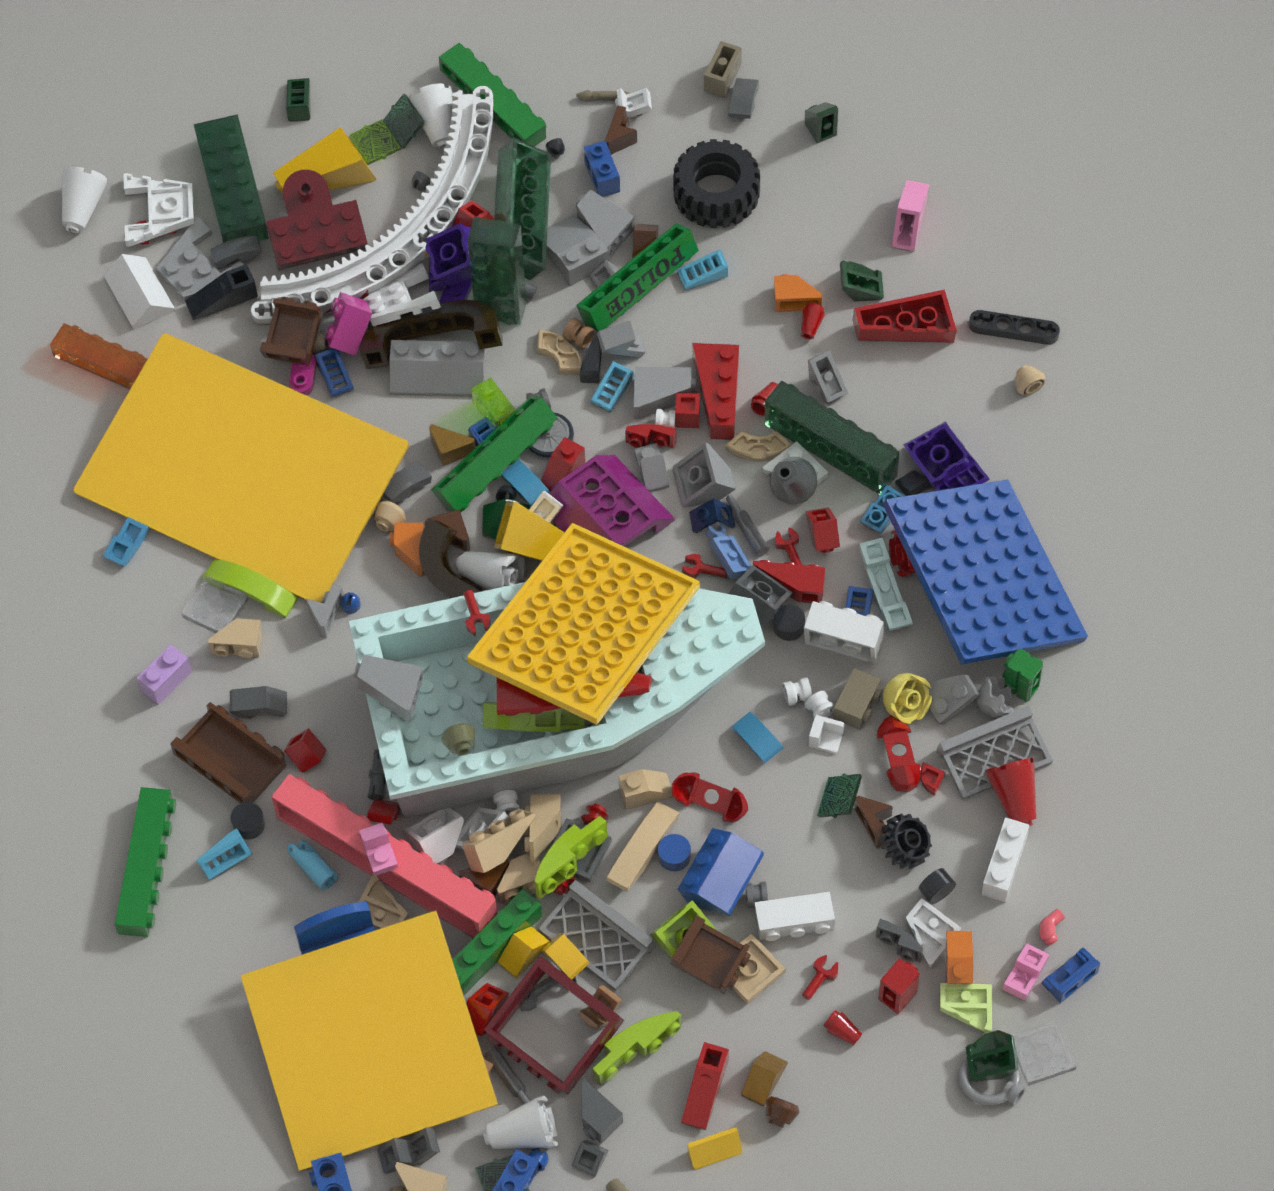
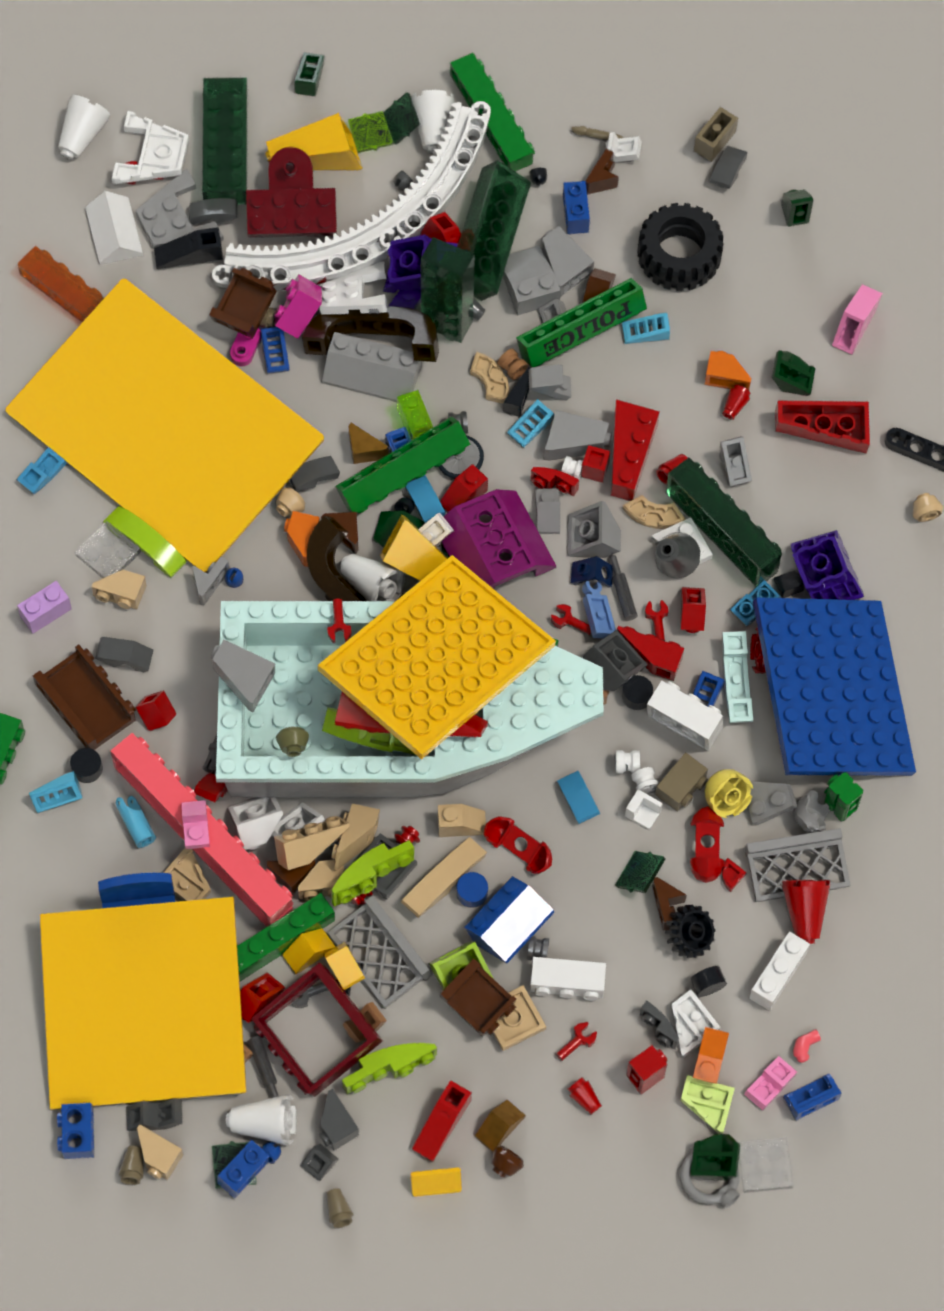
camera: 10 degrees right, 5 degrees up
white wheel [493,790,520,817] -> none

